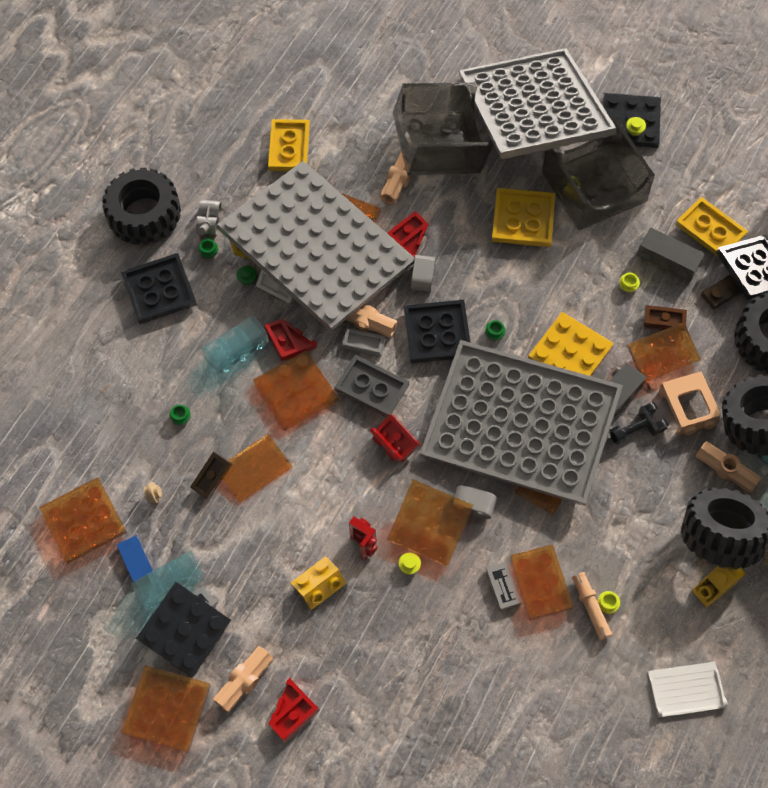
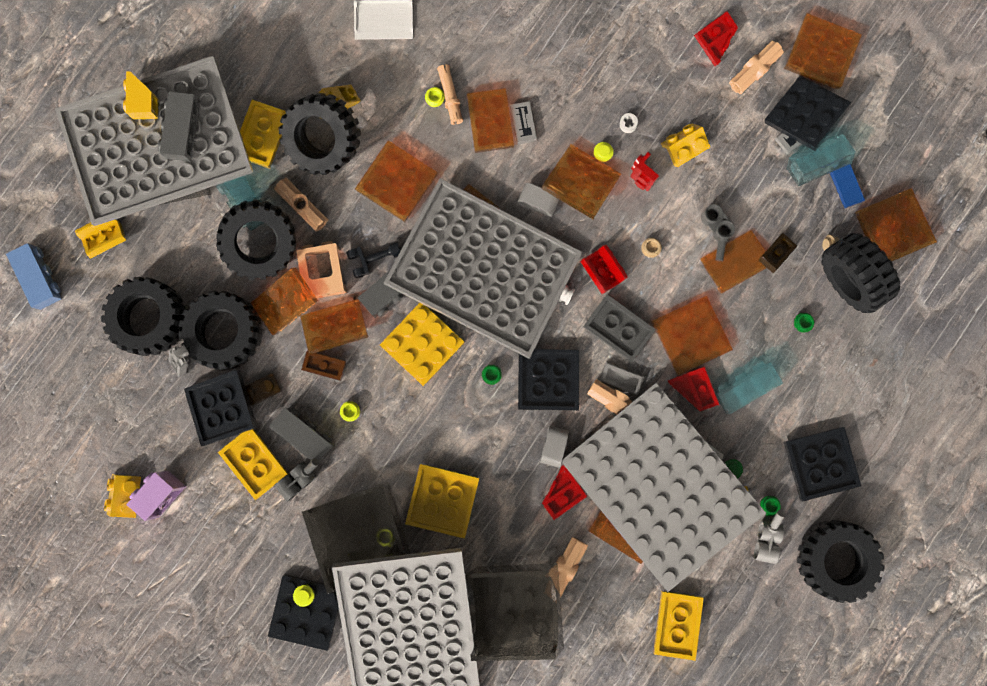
camera: 175 degrees left, 20 degrees up
none -> clear orange plate [251,267,318,335]
none -> dark grey beam [274,458,320,502]
none -> clear orange plate [355,140,438,223]
none -> white bush [559,285,575,305]
none -> white bush [620,113,638,133]
none -> tan plate [641,238,662,258]
none -> dark grey beam [701,204,735,261]
none -> black tyre [821,233,901,313]

